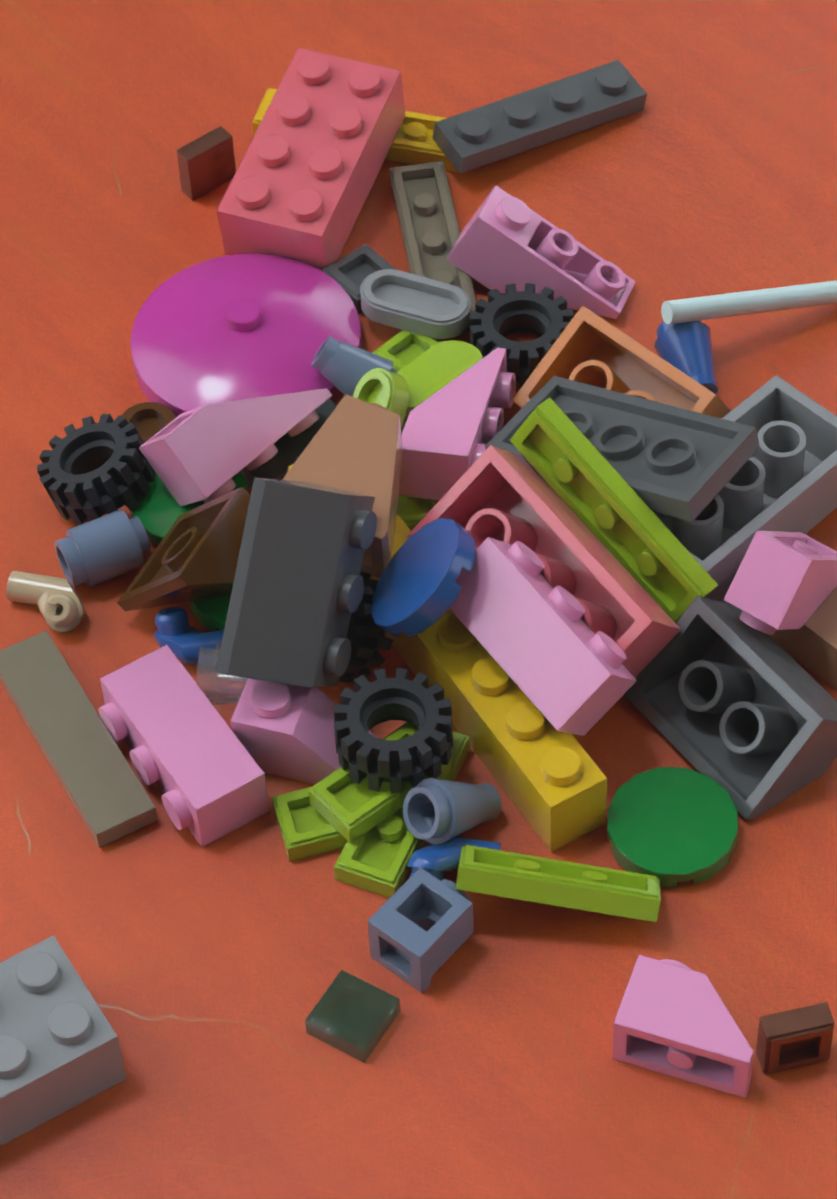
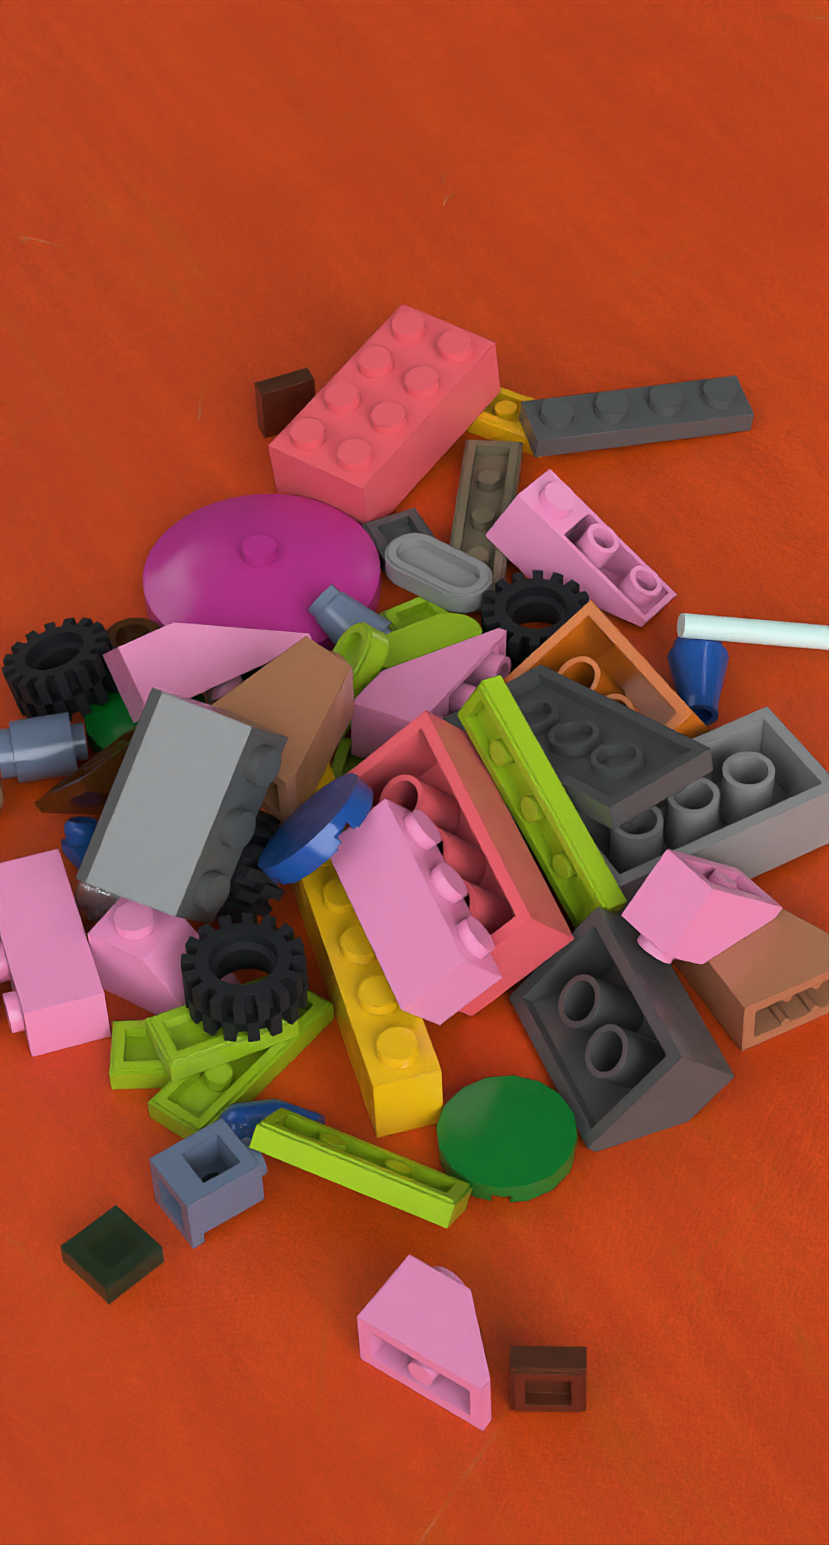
camera: 15 degrees right, 5 degrees down
sand blue cone [403,778,501,844] -> none

